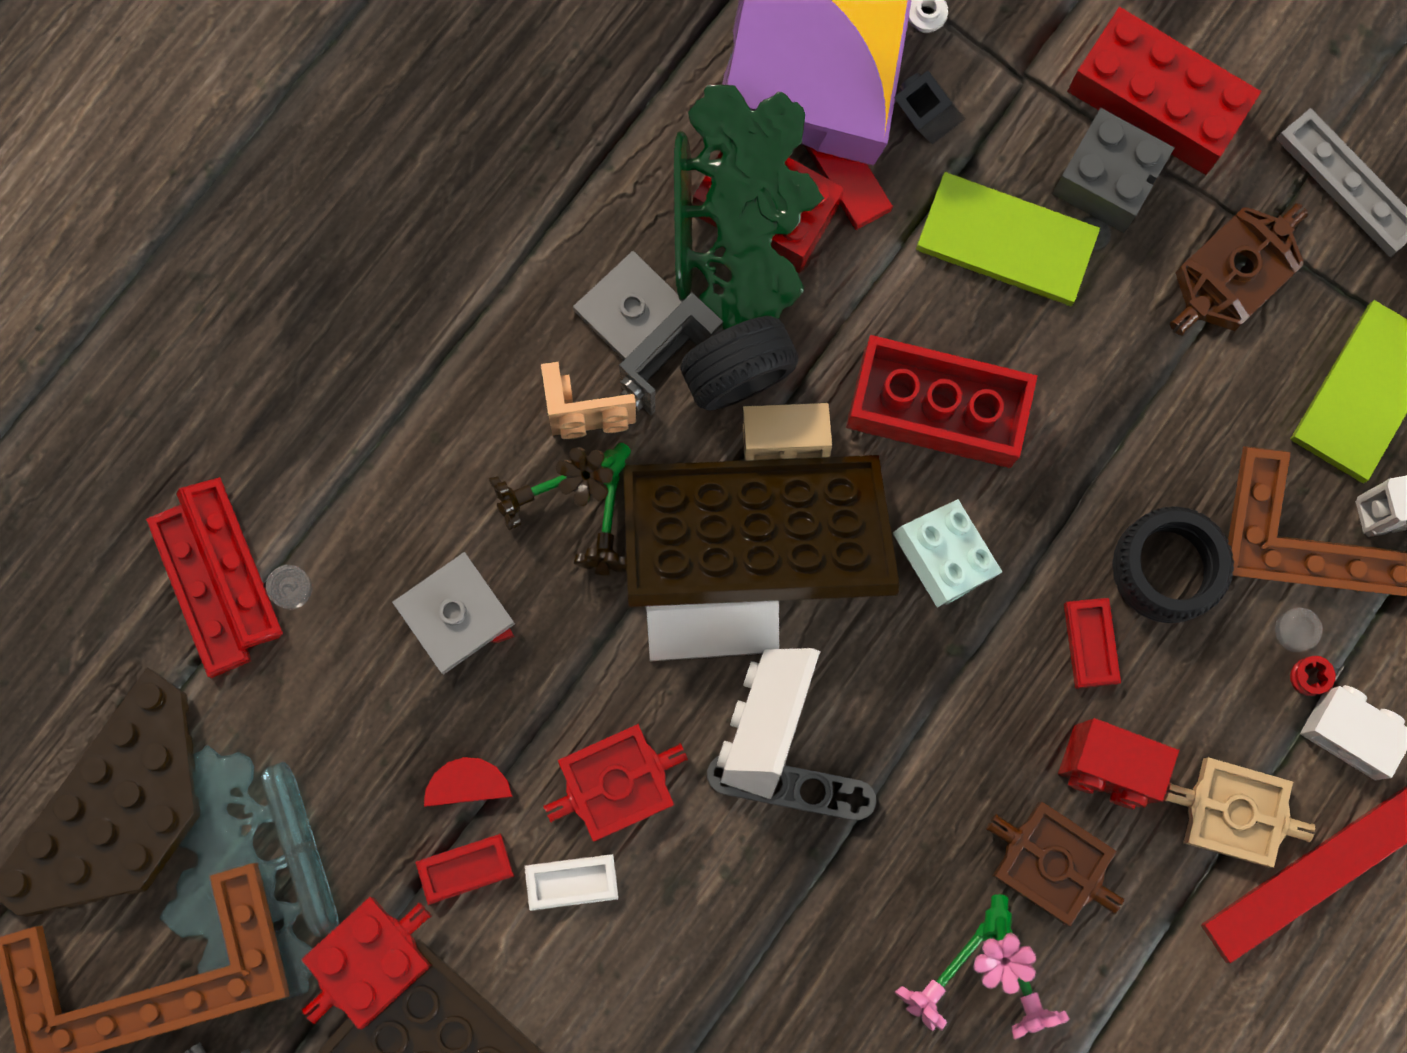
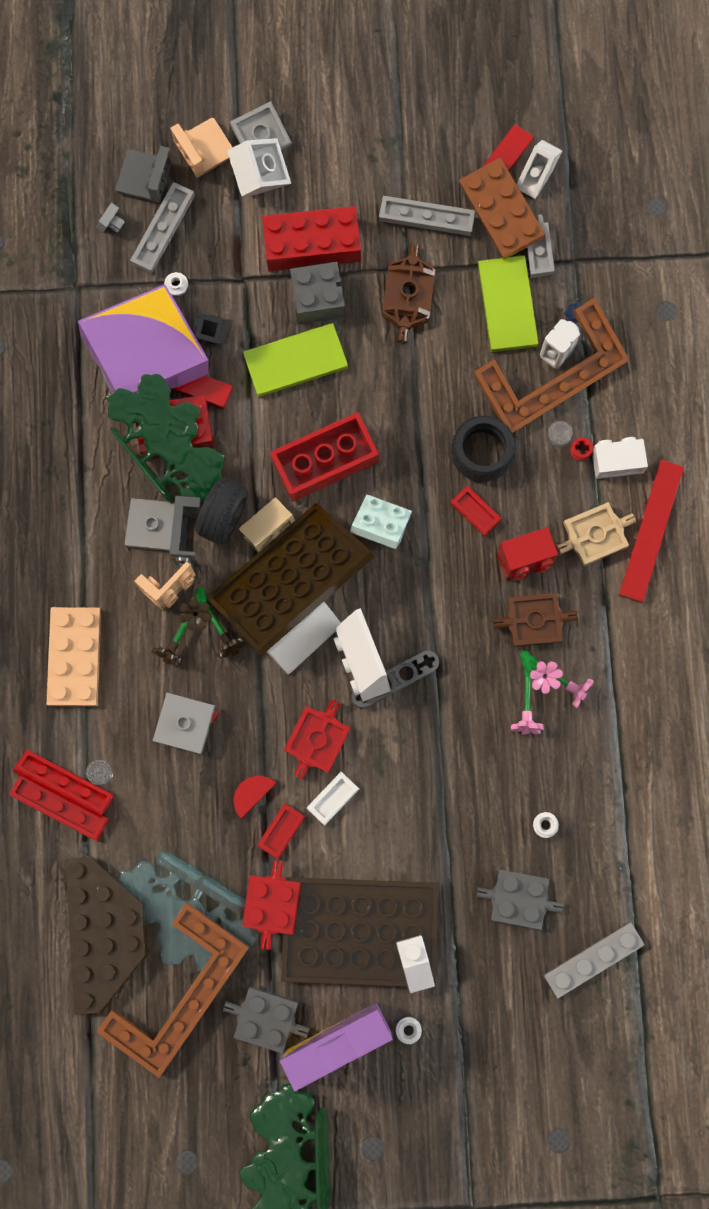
camera: 30 degrees left, 0 degrees up
none -> light nougat plate [47,607,101,706]

